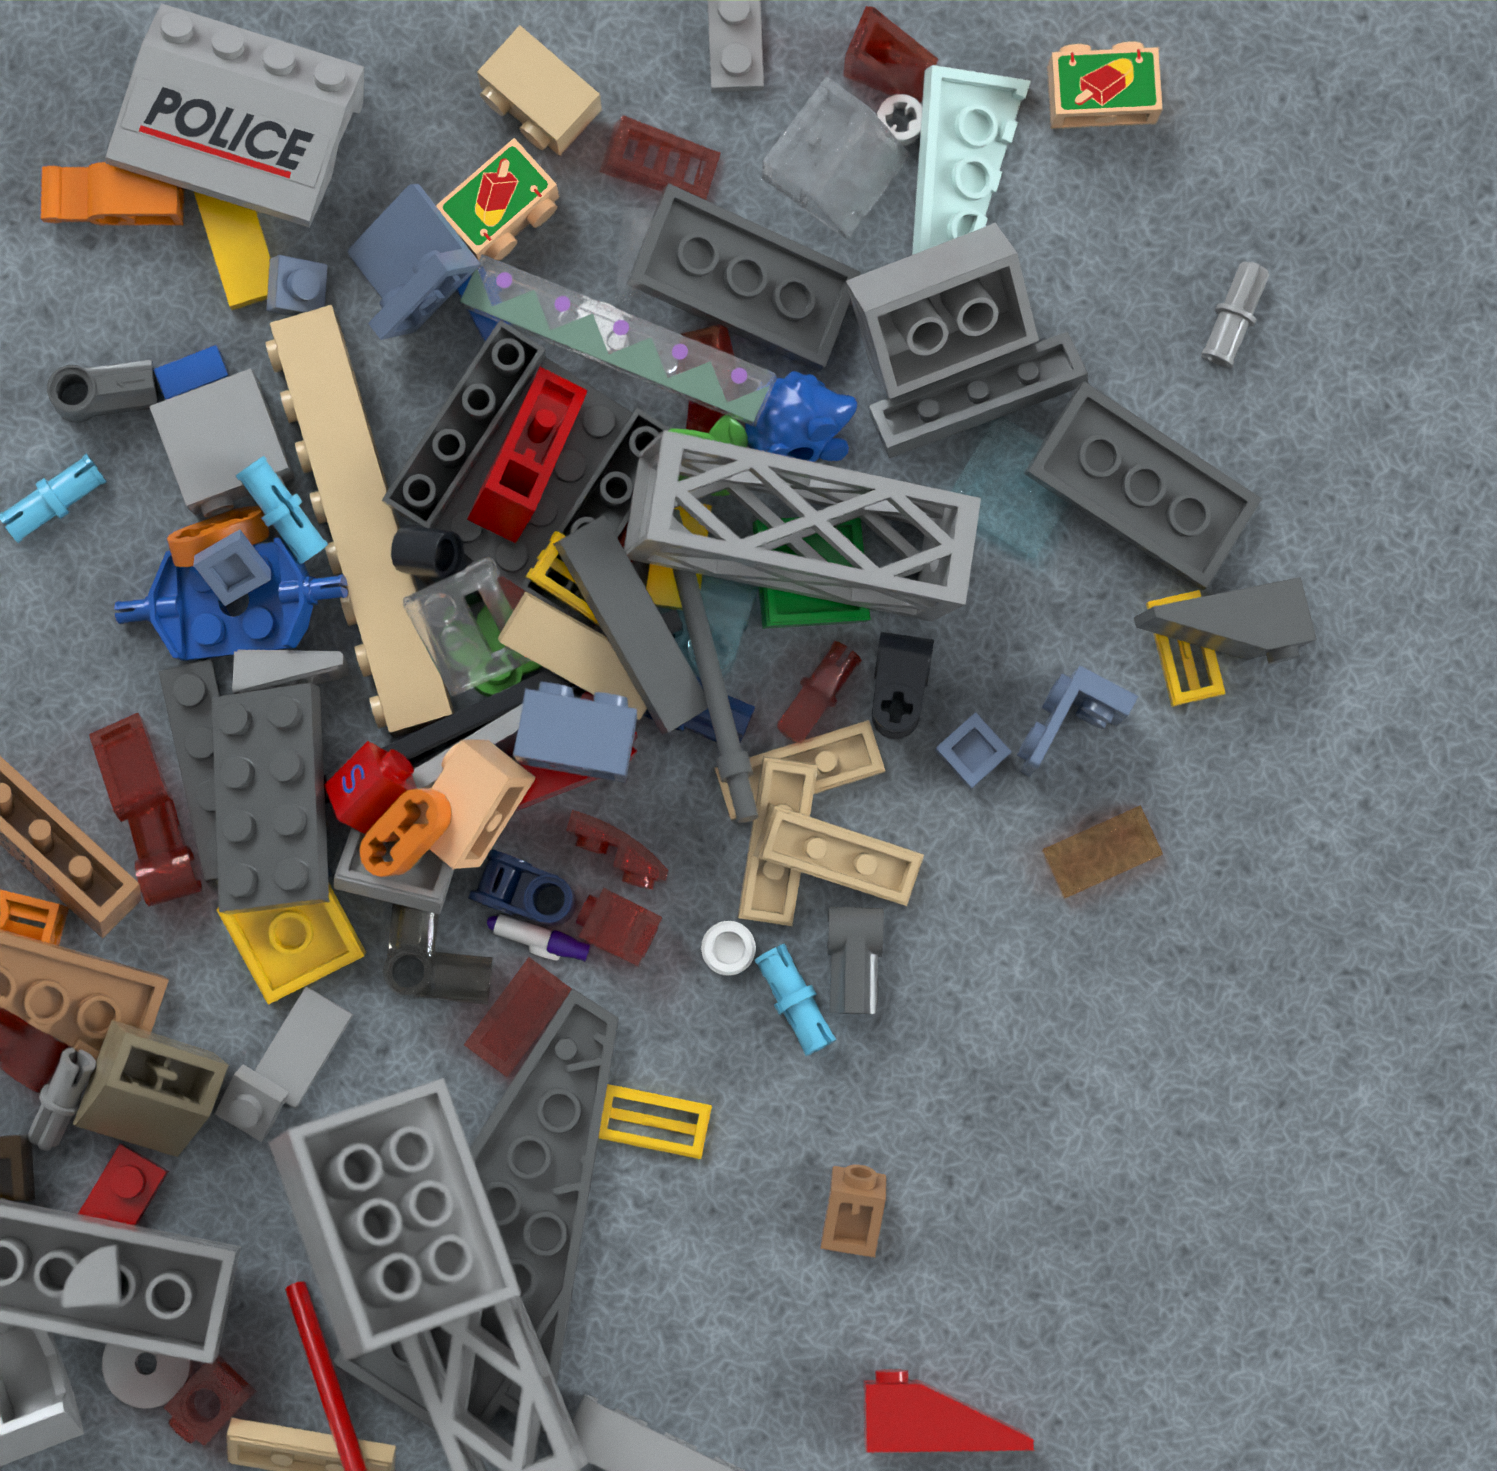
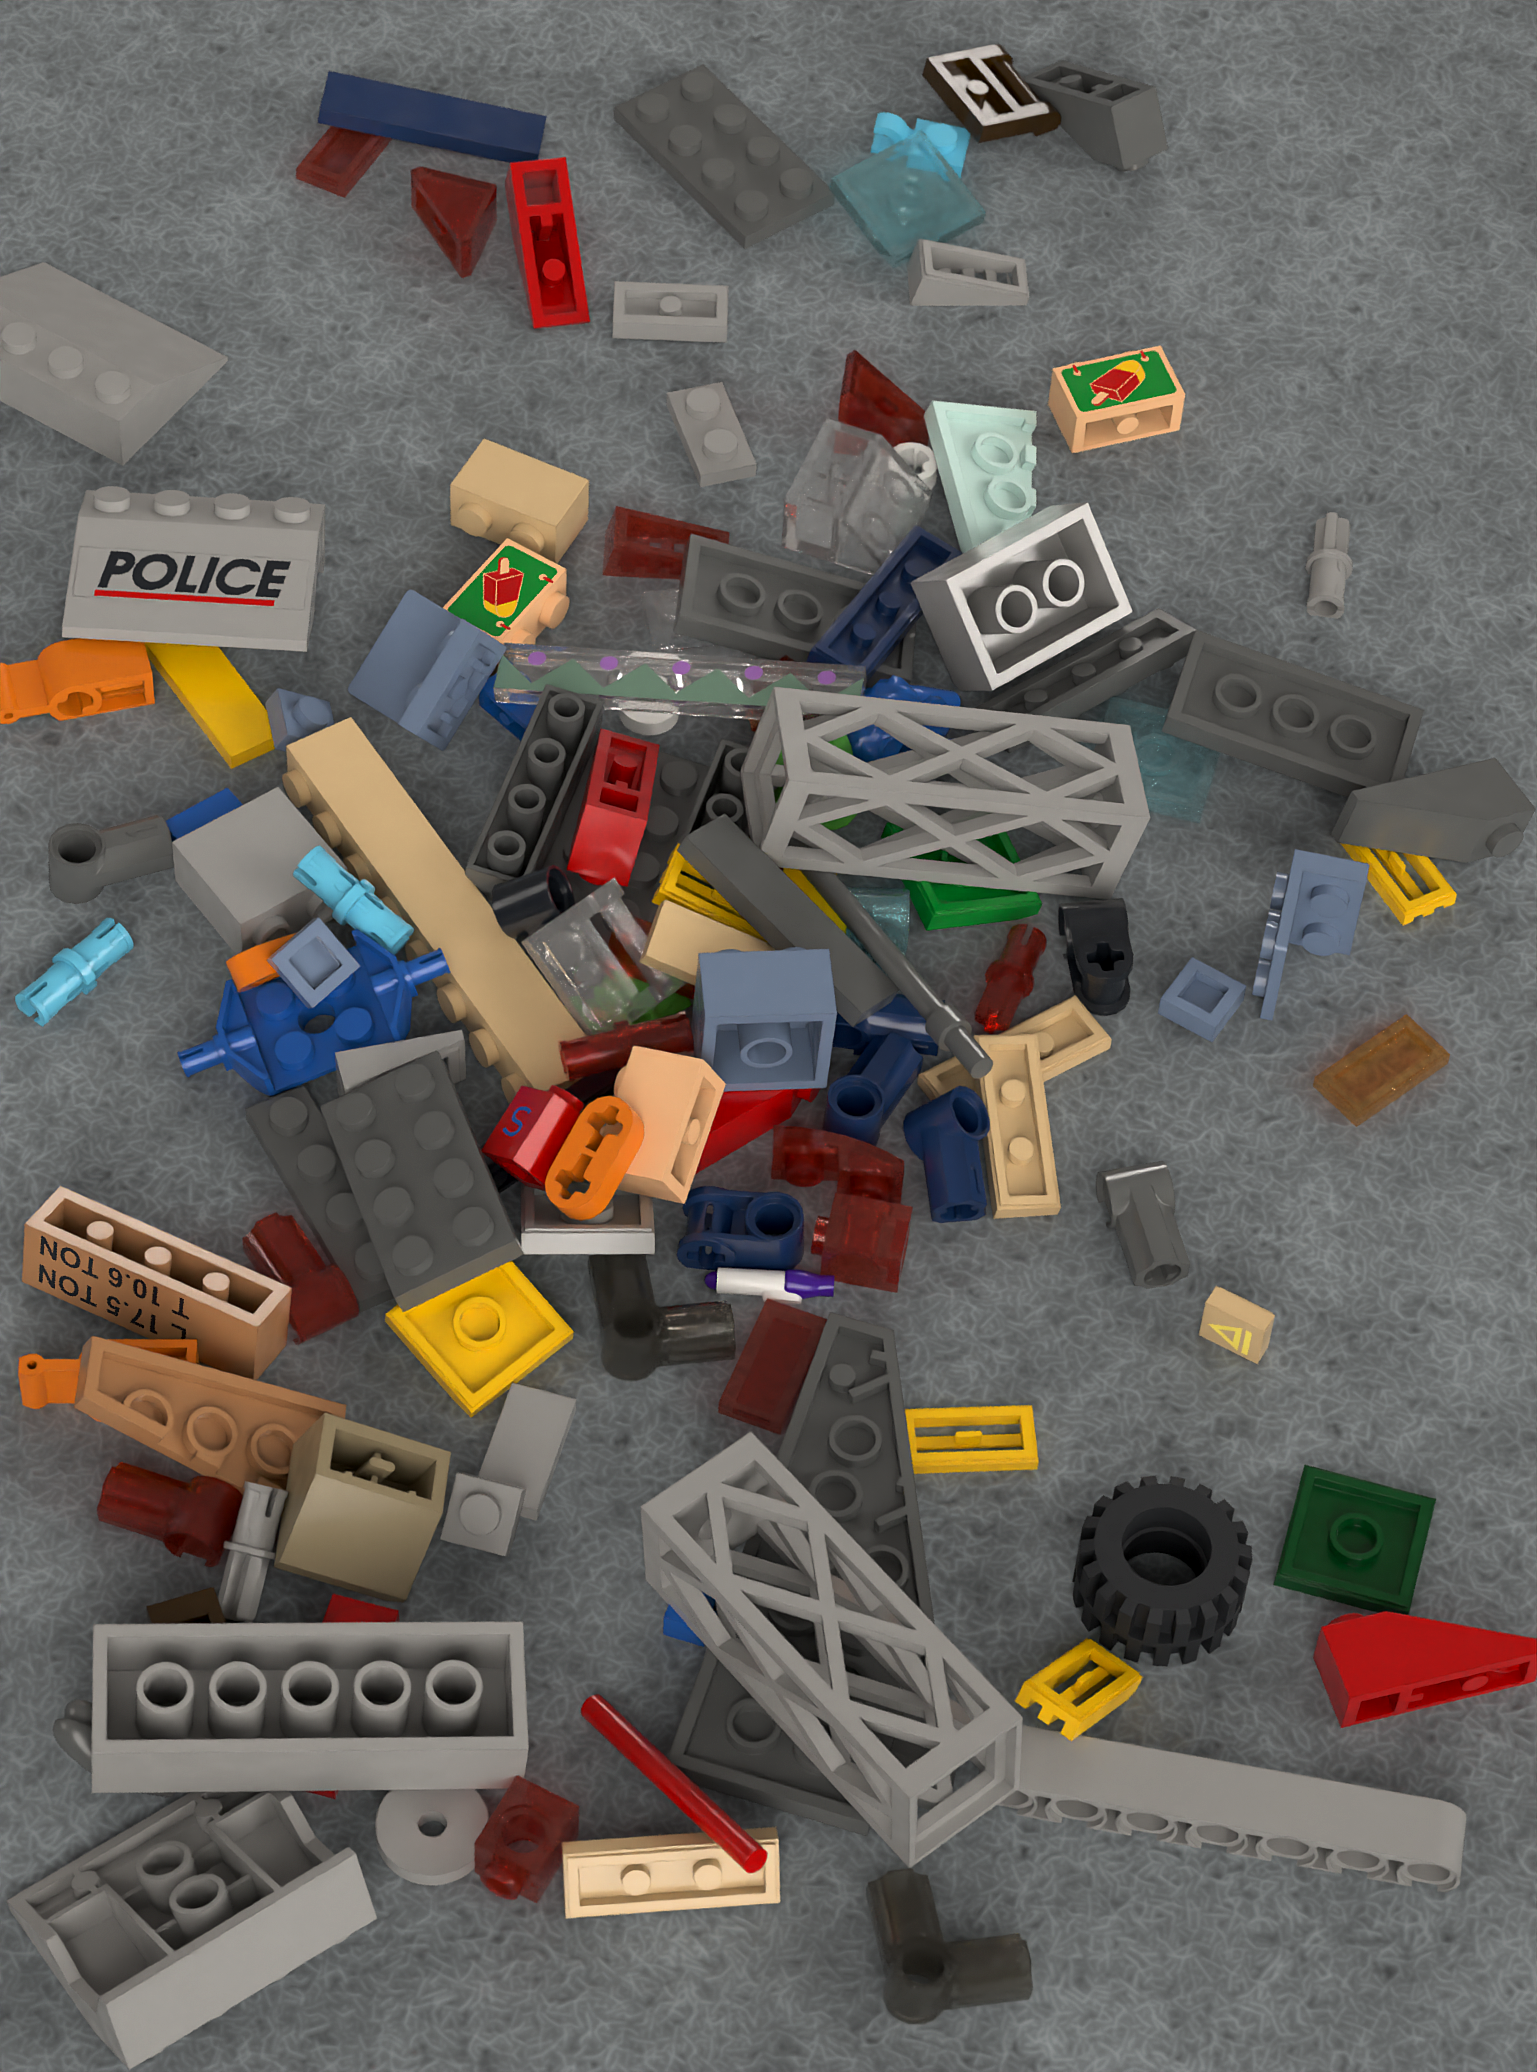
camera: 15 degrees left, 30 degrees down
light grey tile [62,1244,122,1308] -> none
clear red tile [89,712,171,822] -> none
light grey slope [269,1078,521,1361] -> none
white tile [701,921,756,976] -> none
tan tile [753,804,924,906] -> none
medium azure pin [754,944,837,1056] -> none
medium nougat bracket [821,1165,886,1258] -> none
none -> clear red pin [558,1010,694,1082]
none -> dark blue tile [805,525,963,689]
none -> dark blue piece [822,1031,923,1157]
none -> dark blue piece [903,1086,990,1223]
none -> yellow tile [1015,1638,1143,1741]
none -> black tyre [1072,1475,1252,1667]
none -> tan tile [1199,1286,1275,1364]
none -> dark green tile [1274,1464,1436,1615]

